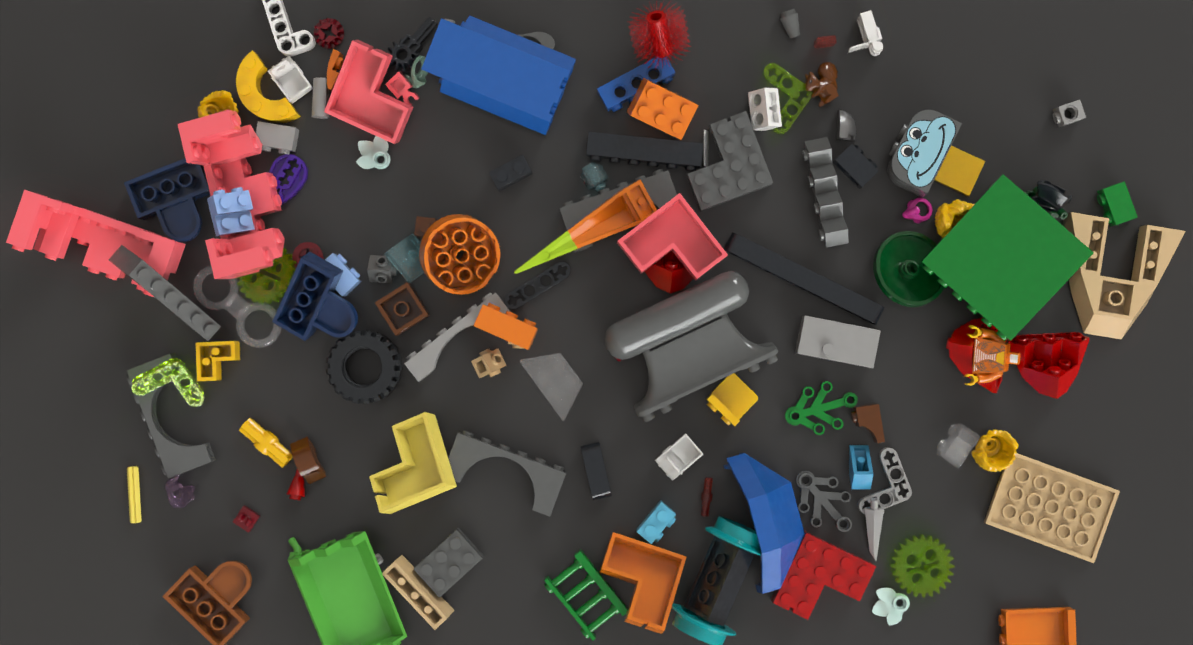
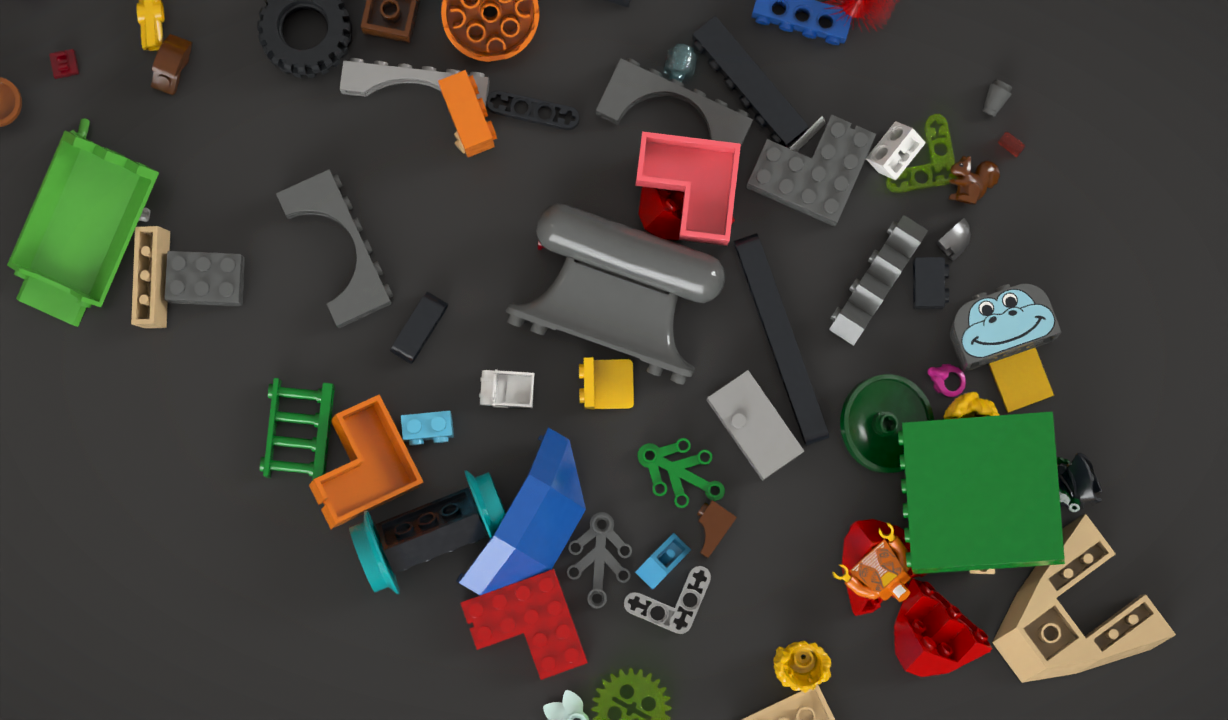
camera: 45 degrees right, 5 degrees down
red cone [286,469,305,500] -> none
light yellow piece [369,412,457,514] -> none
tan brick [471,348,507,378] -> none
orange plate [514,179,657,274] -> none
clear wing [519,353,583,421] -> none
orange brick [626,78,699,140] -> none
clear red bar [701,477,713,516] -> none
white piece [848,10,883,56] -> none
light grey bar [865,498,884,561] -> none
clear brick [937,423,980,468] -> none
light grey brick [1053,100,1086,127] -> none
green brick [1097,181,1138,227] -> none

